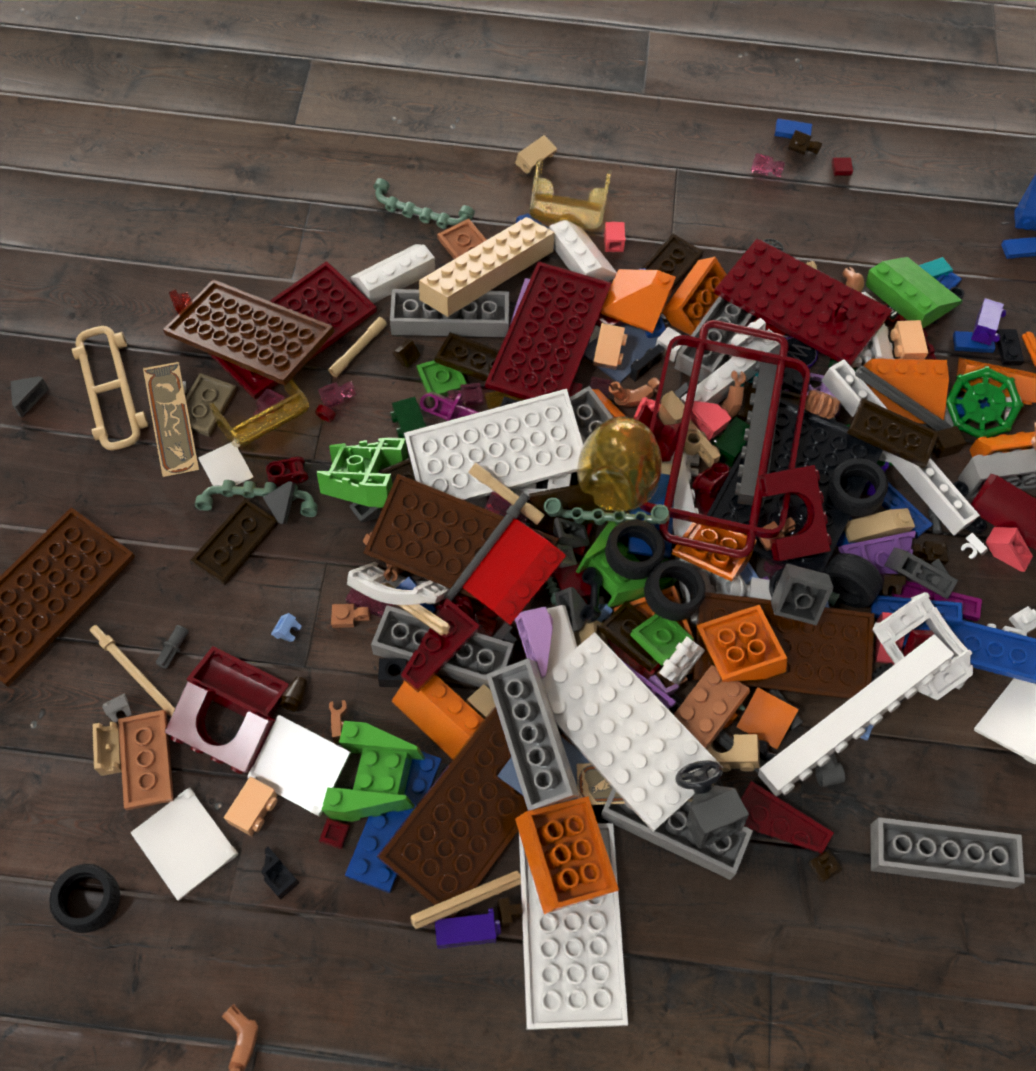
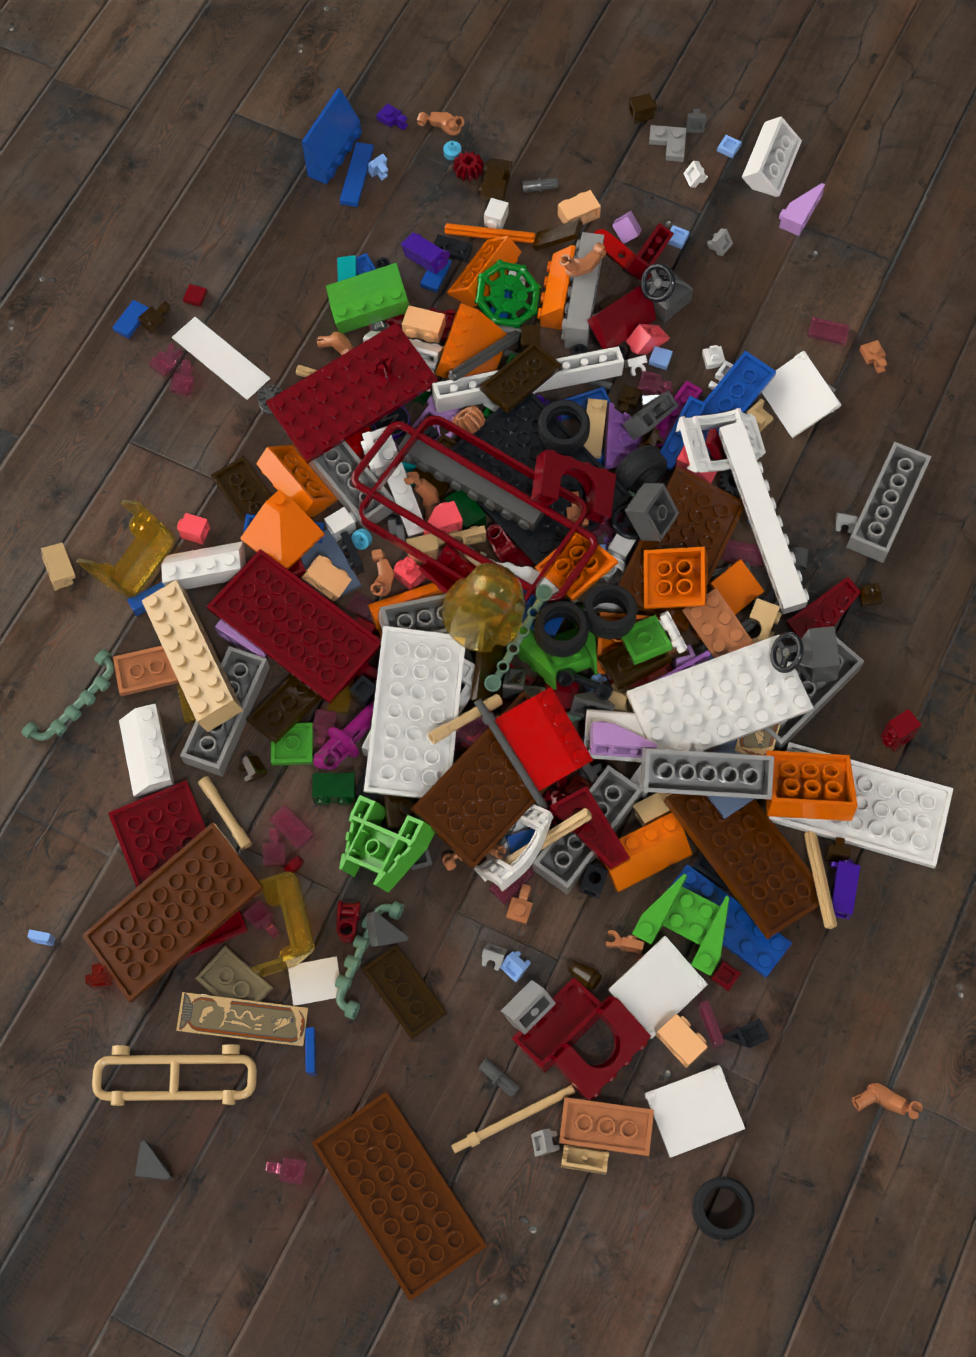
camera: 65 degrees left, 5 degrees up
none -> light blue tile [27,929,56,946]
none -> clear pink plate [170,360,195,396]
none -> white sticker [172,317,271,400]
none -> clear pink plate [265,1158,307,1185]
none -> clear pink plate [270,805,314,850]
none -> blue tile [305,1027,317,1076]
none -> medium azure tile [351,528,372,550]
none -> light grey tile [481,943,508,971]
none -> light grey brick [501,980,556,1035]
none -> clear pink plate [638,371,673,395]
none -> light blue tile [648,346,673,370]
none -> clear pink tile [698,1000,724,1049]
none -> clear pink tile [723,540,763,567]
none -> tan panel [746,399,773,432]
none -> light grey tile [835,512,858,534]
none -> dark red brick [881,709,921,752]

